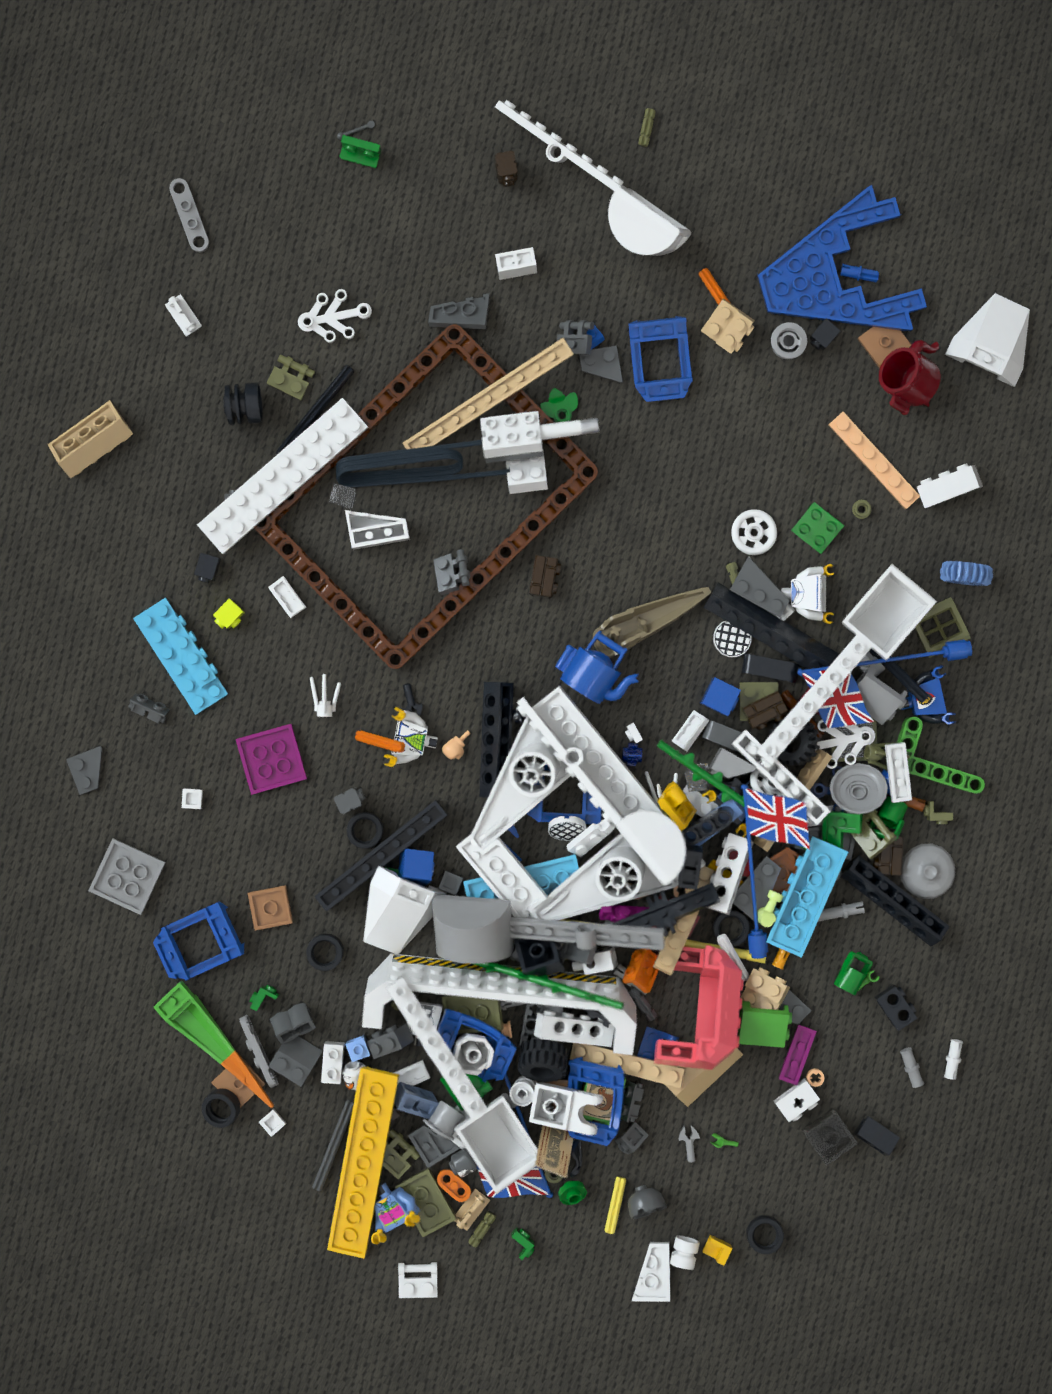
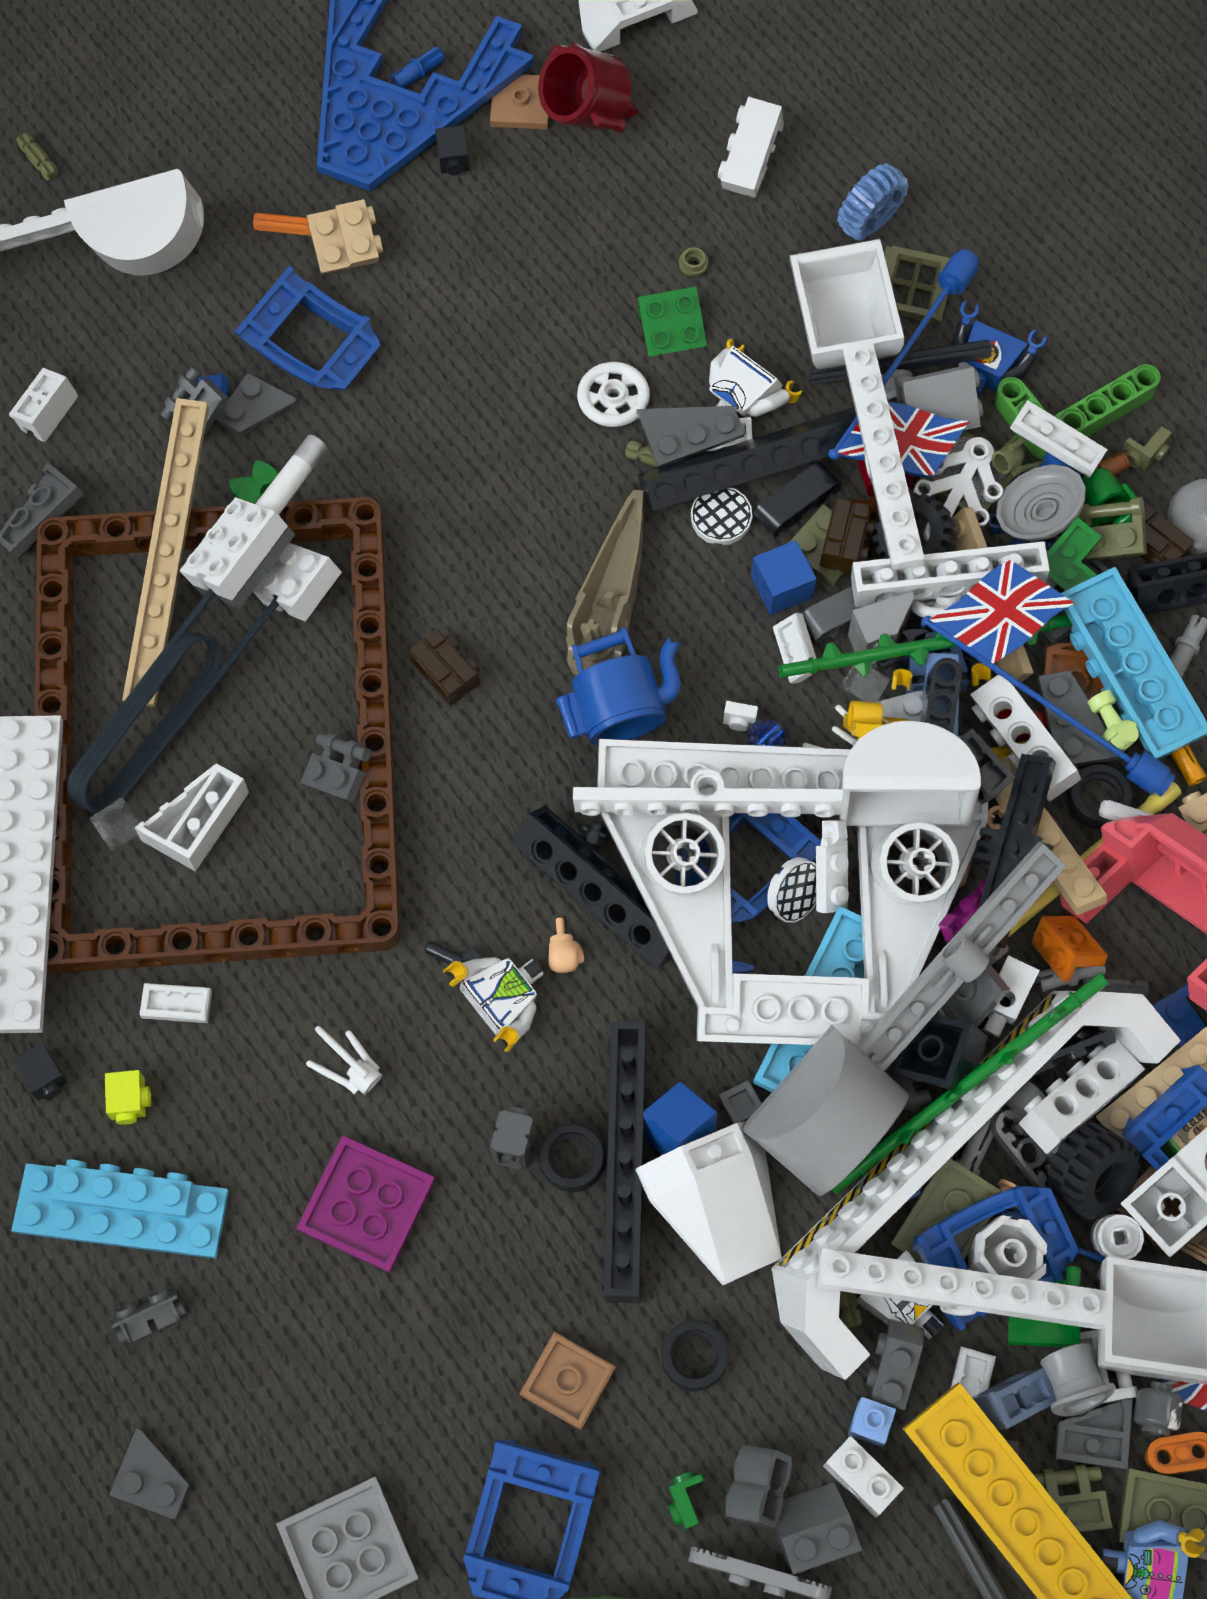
camera: 45 degrees left, 20 degrees down
white plate [182,788,203,809] -> none
white head [342,1061,366,1091] -> none
orange axle [355,730,405,753] -> none
light grey piece [771,322,807,359] -> none
light nougat plate [829,412,920,509] -> none

